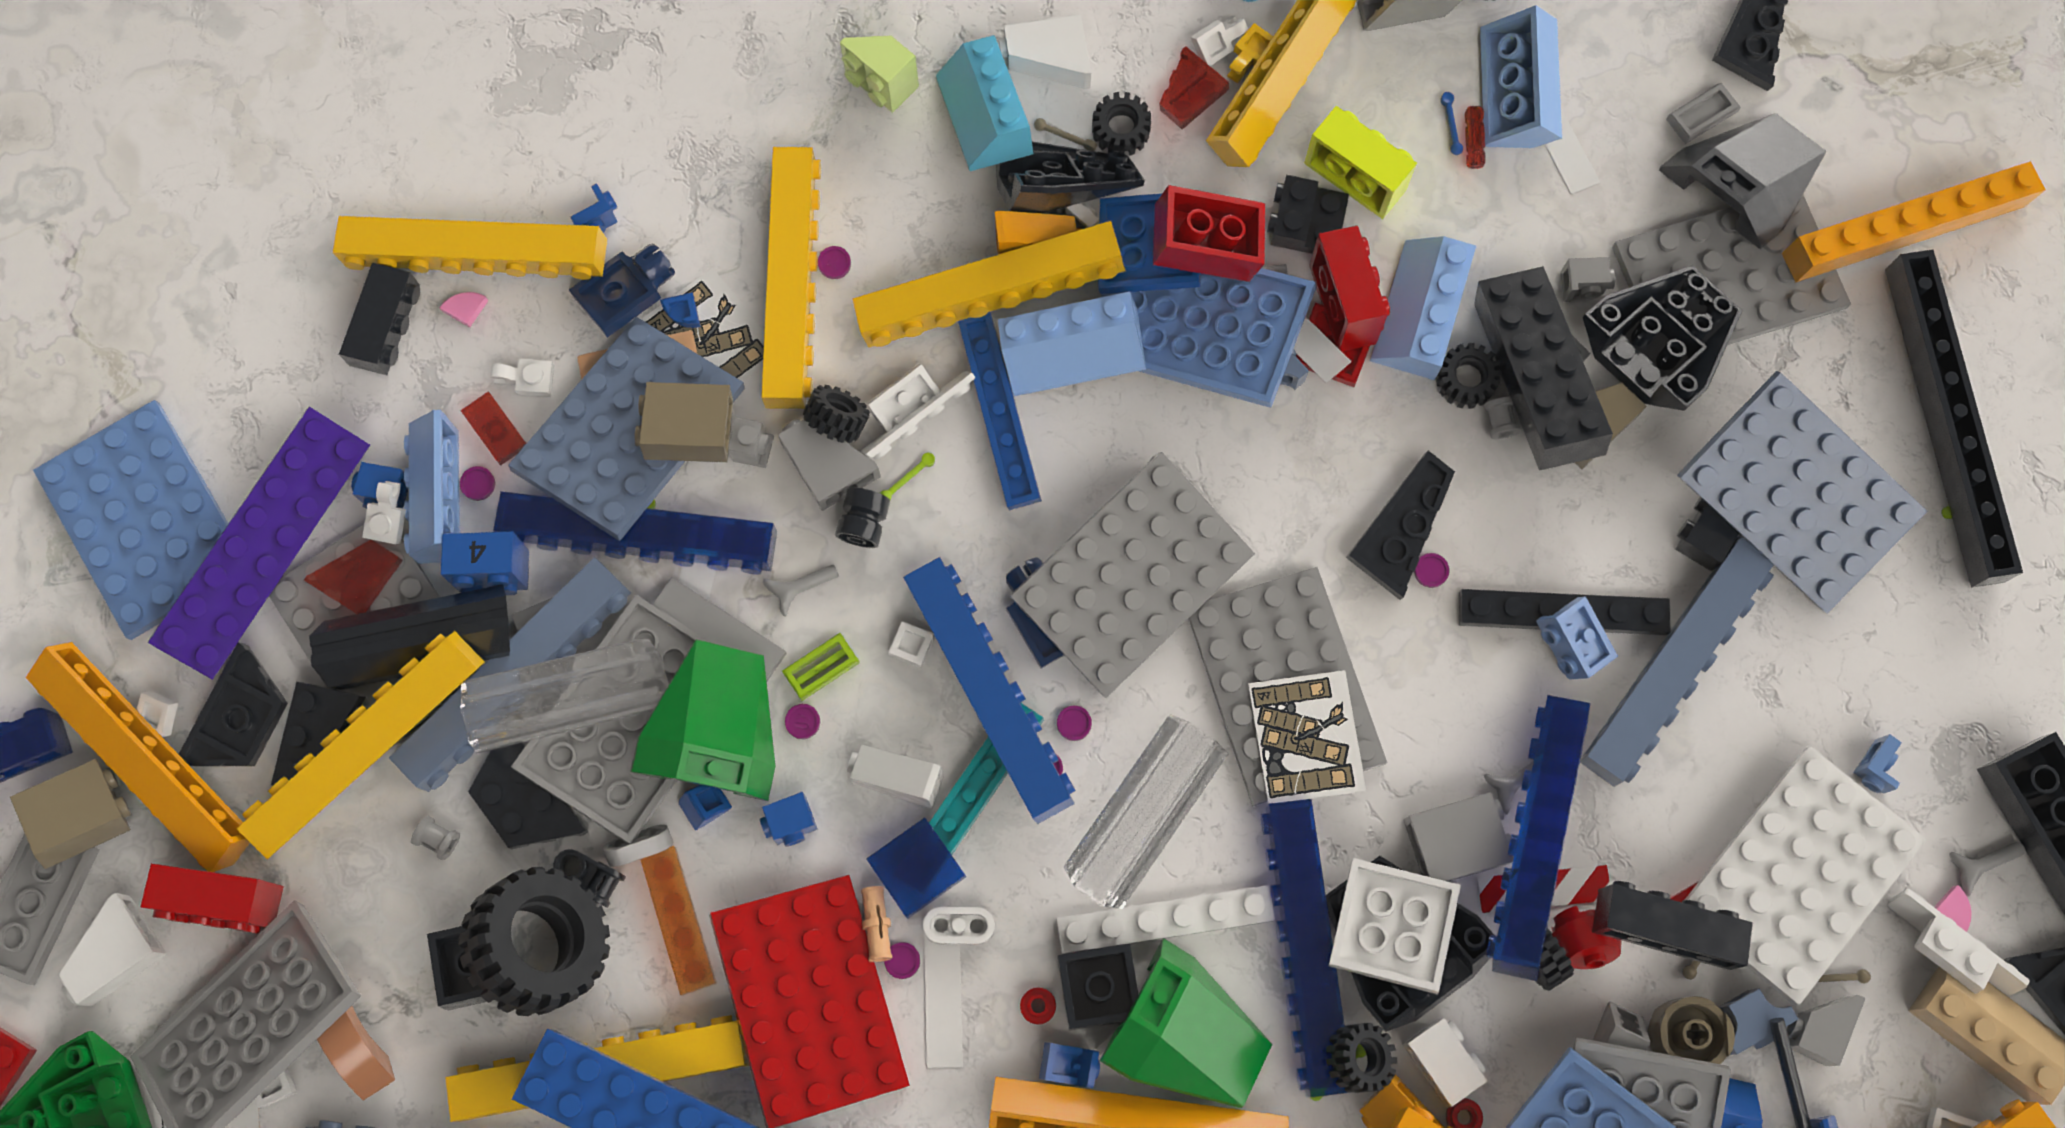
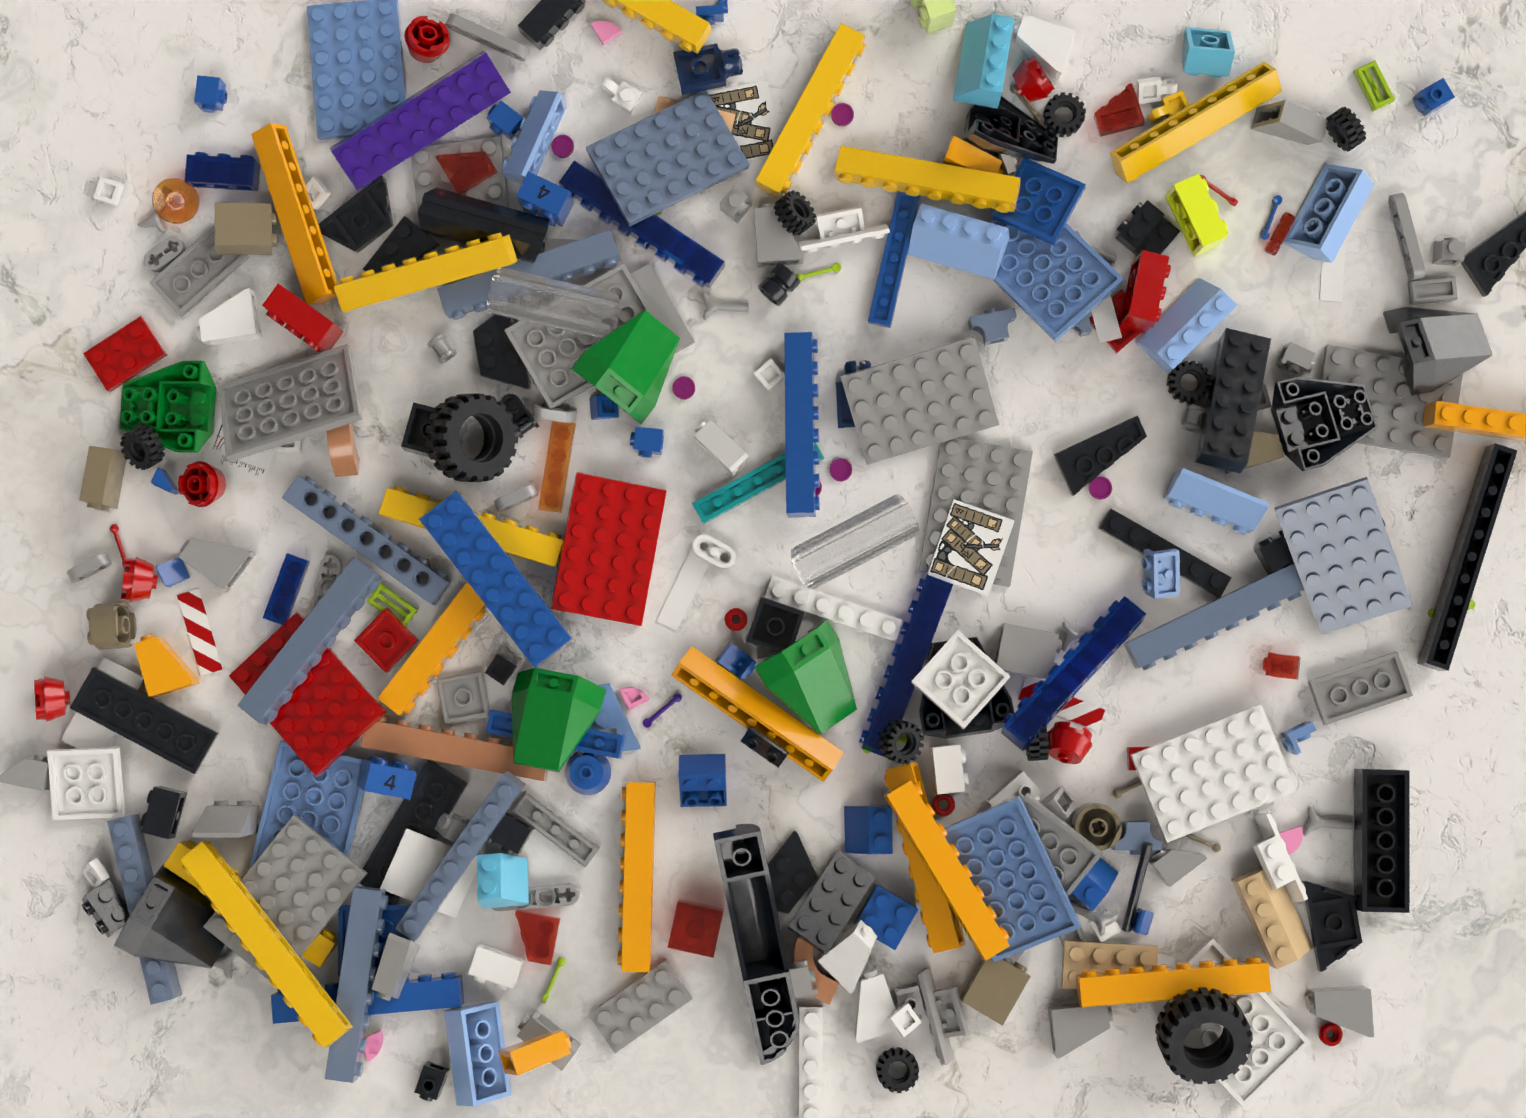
camera: 30 degrees right, 10 degrees up
white plate [362,481,406,545] -> none
clear red plate [460,391,527,466] -> none
dark tan brick [635,382,734,463] -> none
blue tile [660,292,701,328] -> none
lime tile [782,633,860,701] -> none
light nougat pin [861,886,892,962] -> none
clear blue tile [866,817,967,919] -> none
magenta piece [884,942,921,979] -> none
red brick [1153,185,1265,282] -> none
black brick [1592,881,1753,970] -> none
none -> red cone [404,16,450,63]
none -> light grey beam [445,13,530,61]
none -> light grey beam [494,484,539,512]
none -> sand blue brick [968,308,1017,346]
none -> white brick [986,770,1042,807]
none -> red cone [1012,56,1055,102]
none -> light blue slope [1163,468,1270,535]
none -> red hinge [1200,175,1238,206]
none -> clear red bracket [1263,652,1301,680]
none -> light grey plate [1308,652,1413,725]
none -> light grey beam [1388,193,1425,280]
none -> light grey brick [1432,237,1466,266]

